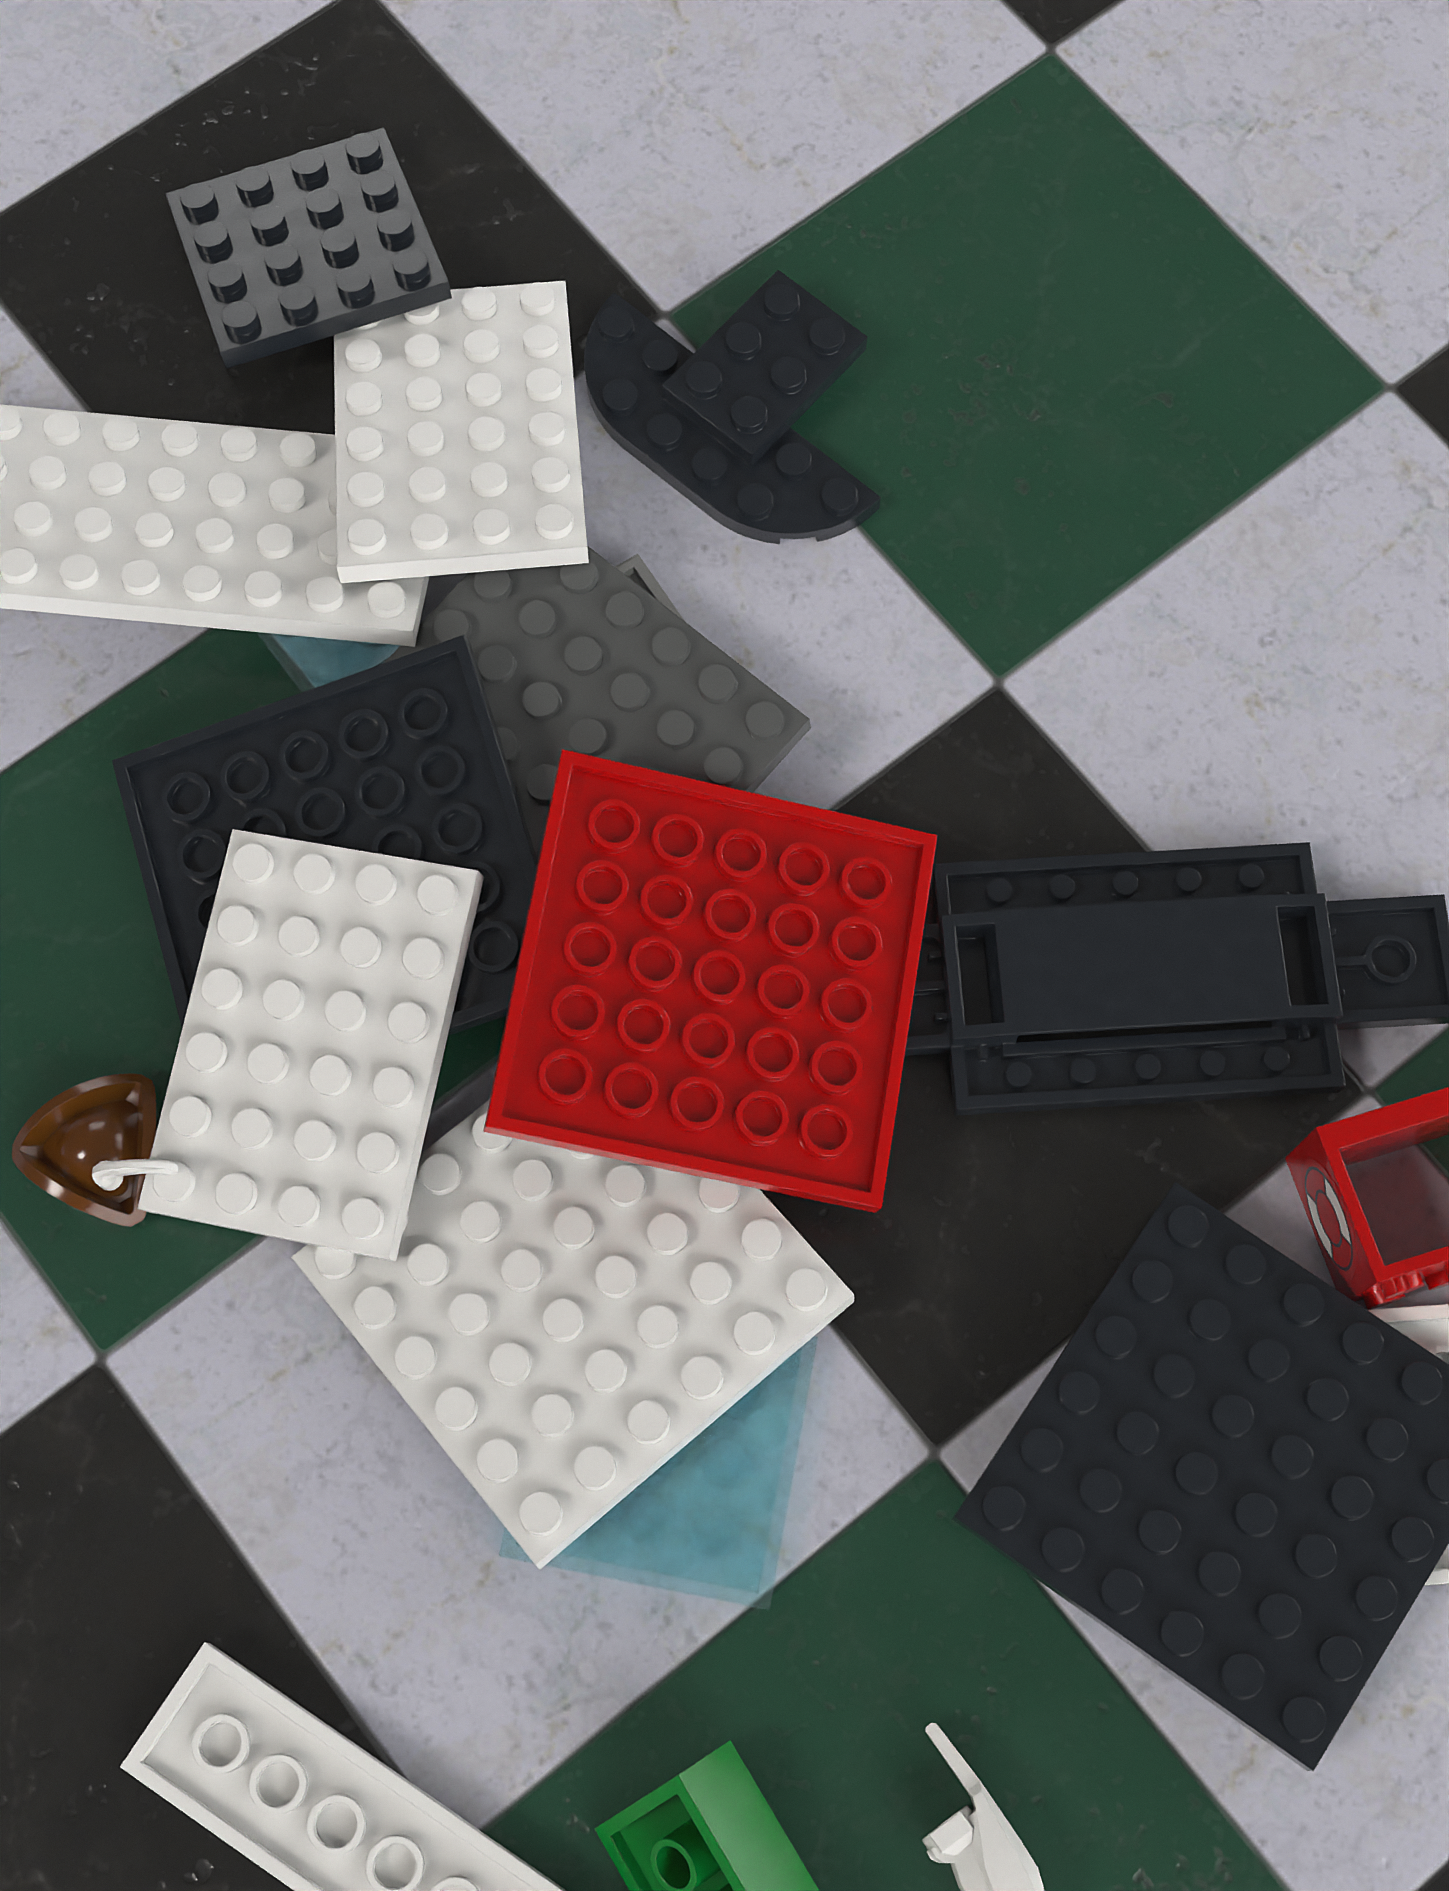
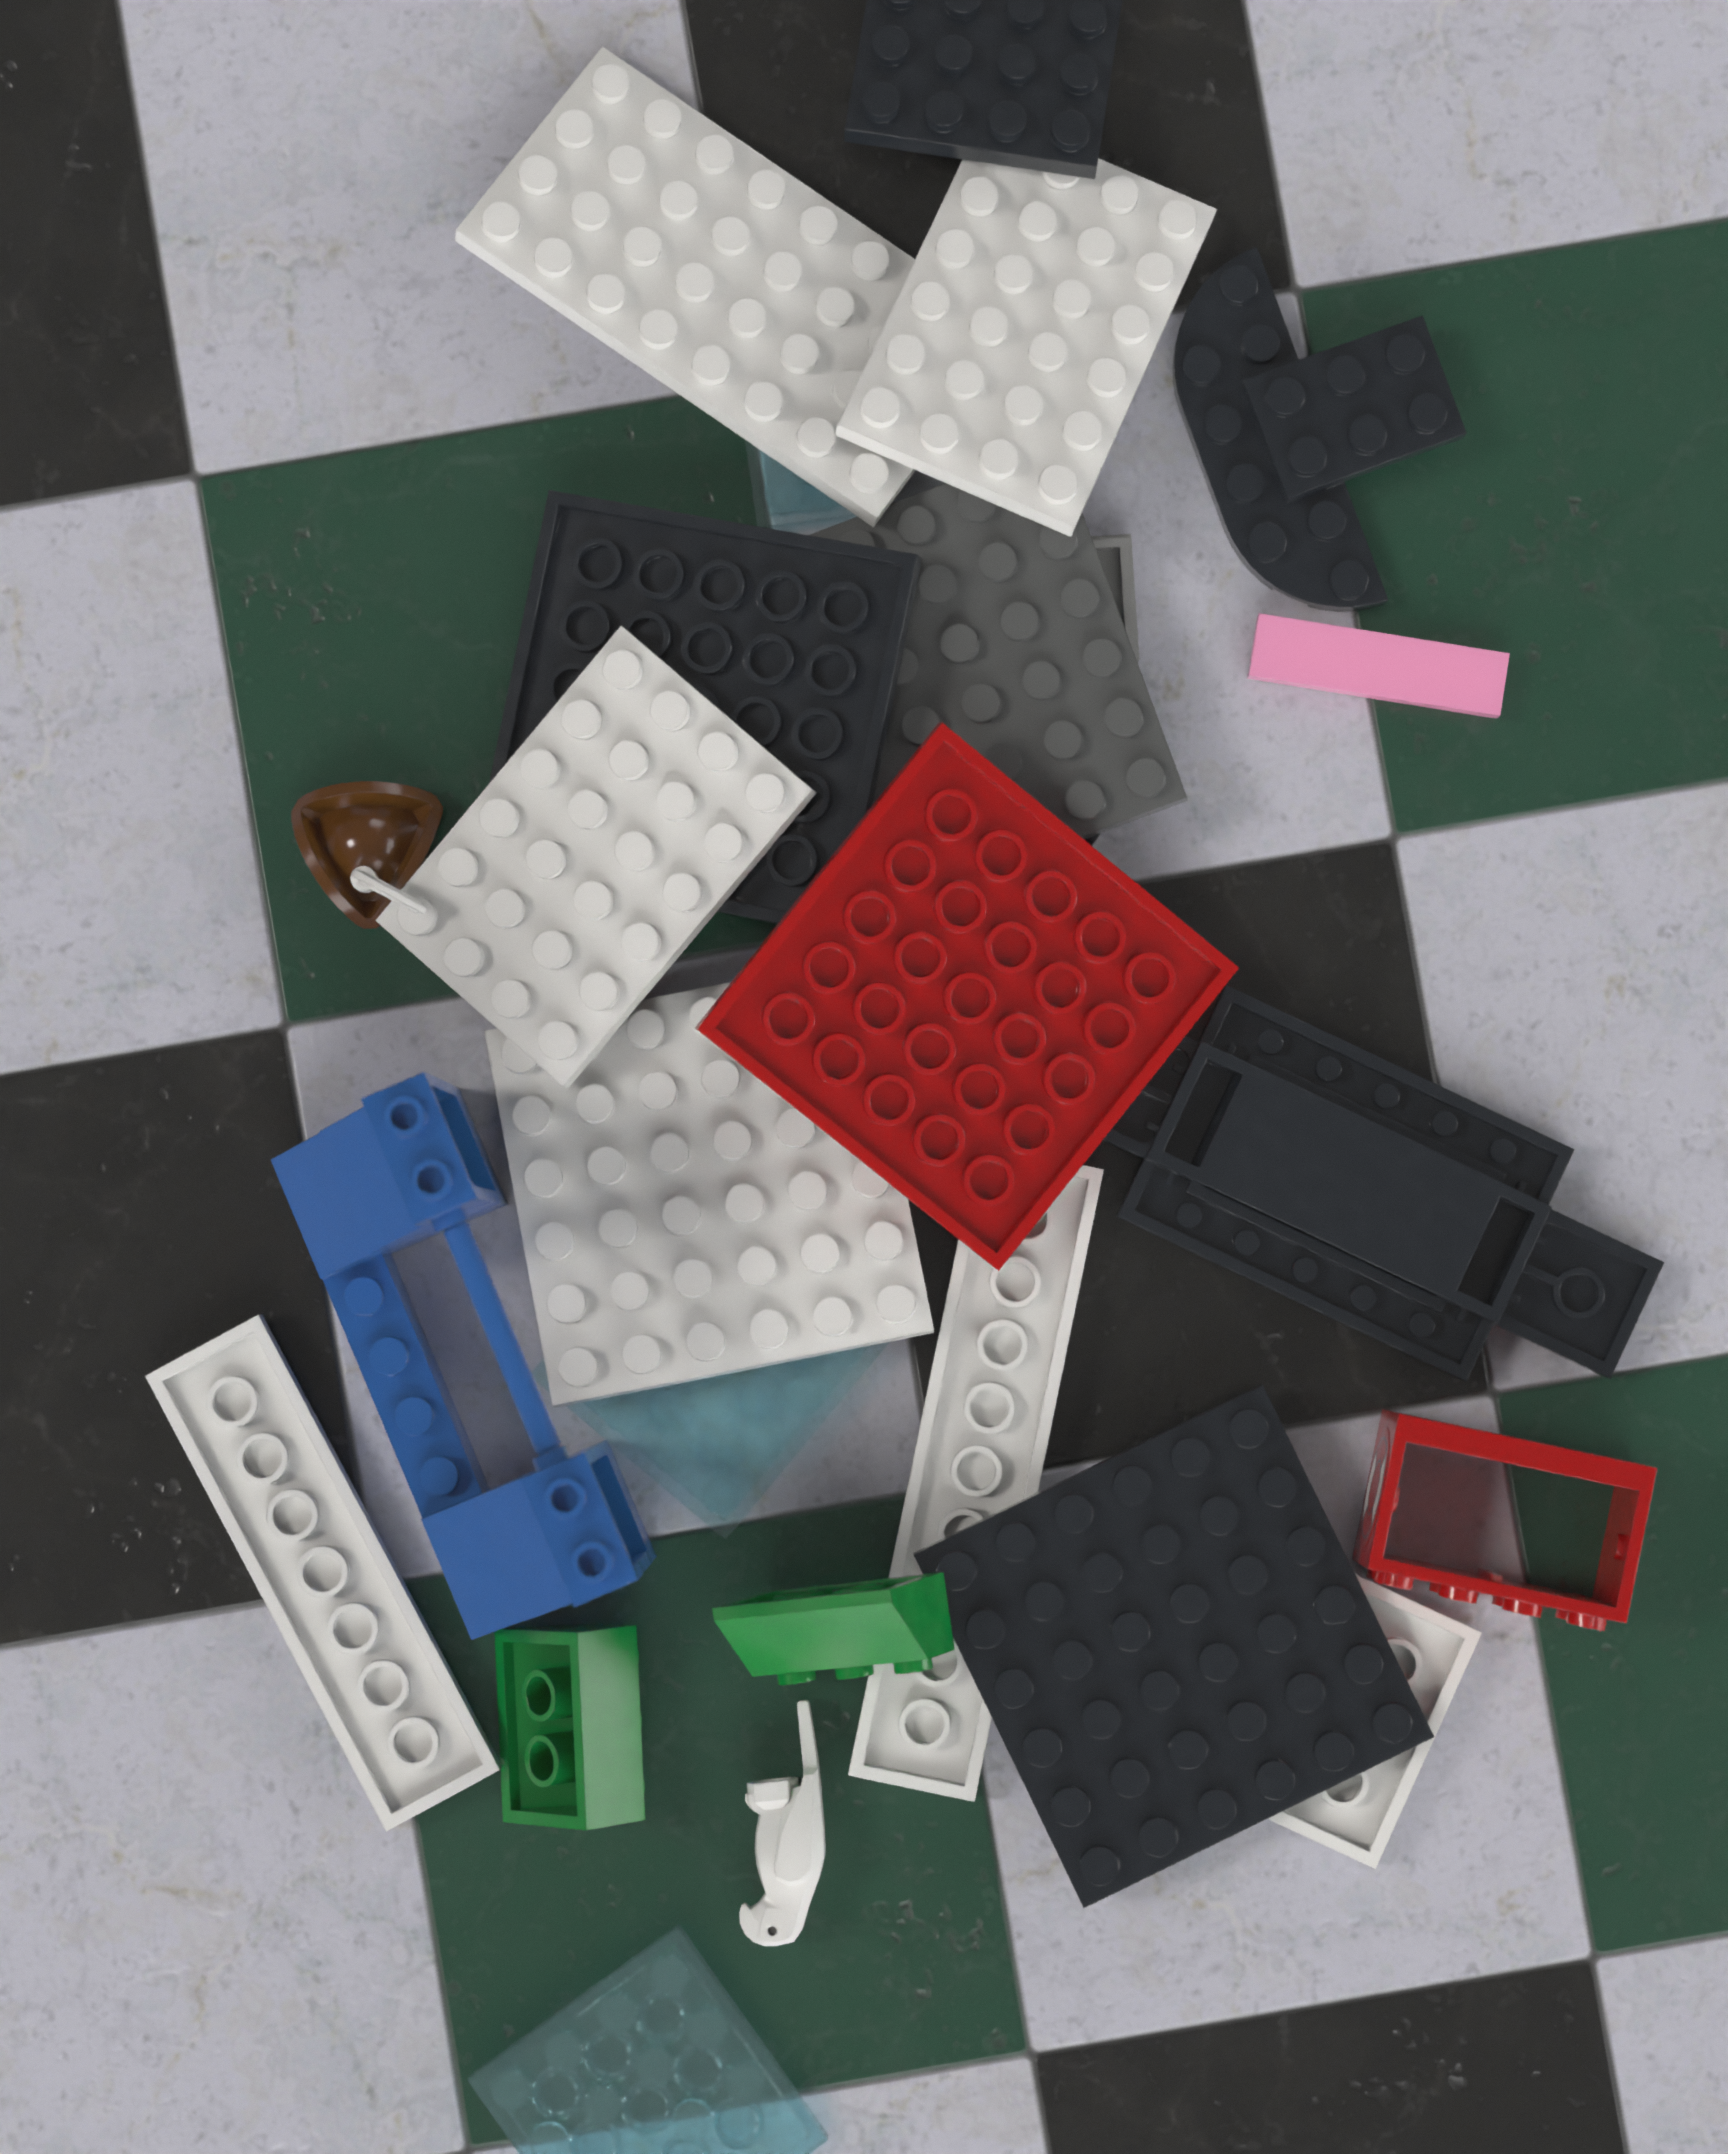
camera: 35 degrees right, 15 degrees up
none -> blue brick [271,1072,657,1640]
none -> green slope [712,1572,955,1685]
none -> white plate [848,1165,1104,1802]
none -> bright pink tile [1247,613,1510,719]

